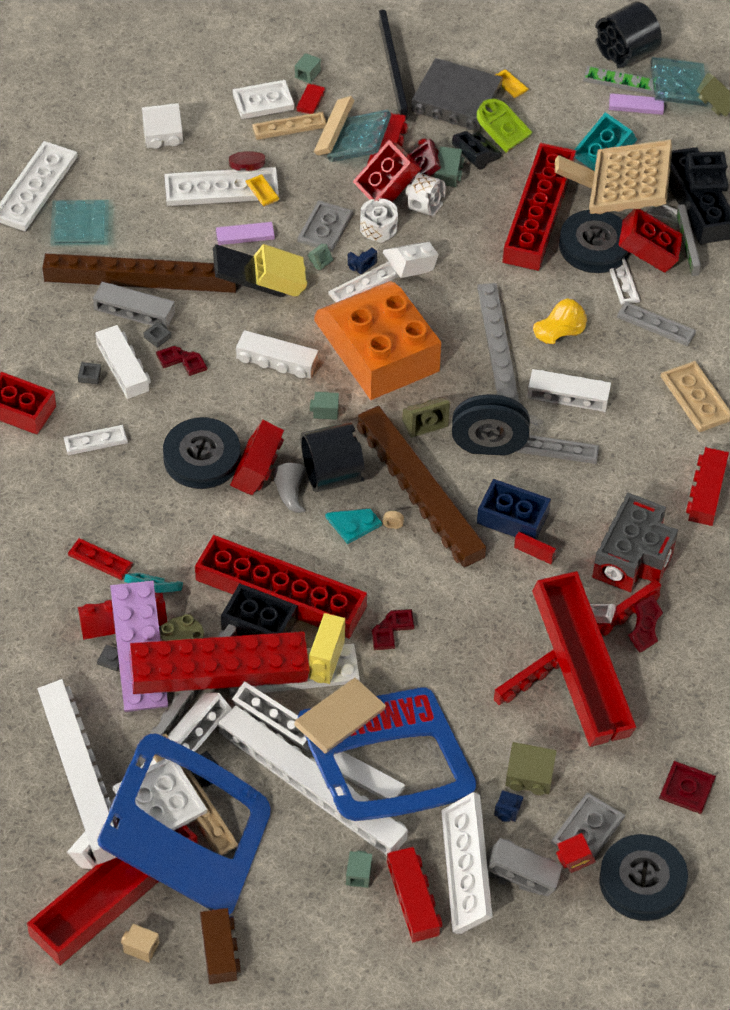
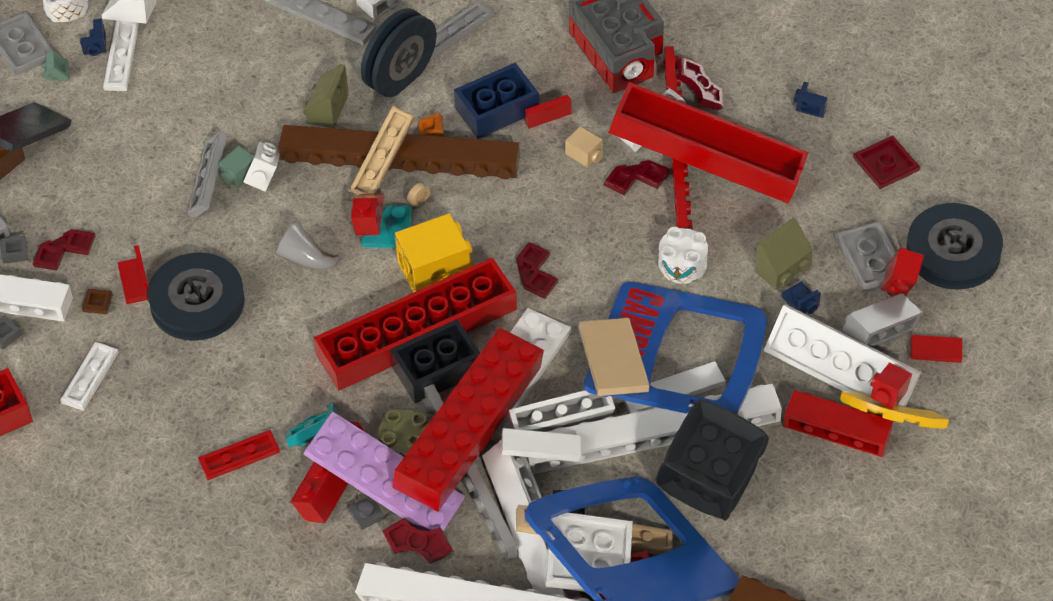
camera: 50 degrees left, 0 degrees up
red brick [230,419,284,495] -> none
white brick [236,330,318,379] -> none
light yellow brick [254,244,307,296] -> none
black brick [300,422,365,493] -> none
light yellow brick [309,613,345,684] -> none
orange brick [314,281,441,400] -> none
sand green brick [346,851,373,888] -> none
none -> reddish brown tile [82,289,113,314]
none -> red panel [117,245,148,304]
none -> light grey tile [187,131,227,217]
none -> white bracket [243,142,280,191]
none -> tan tile [349,106,415,195]
none -> red slope [351,193,384,236]
none -> dark red tile [382,517,454,564]
none -> yellow brick [395,213,473,292]
none -> orange tile [418,113,444,136]
none -> white tile [501,428,581,462]
none -> tan brick [565,126,603,168]
none -> dark red tile [604,160,670,195]
none -> black piece [656,399,769,521]
none -> white brick [658,227,708,284]
none -> dark blue bracket [794,81,828,118]
none -> yellow tile [840,391,949,429]
none -> red brick [870,362,912,409]
none -> red tile [910,334,962,363]

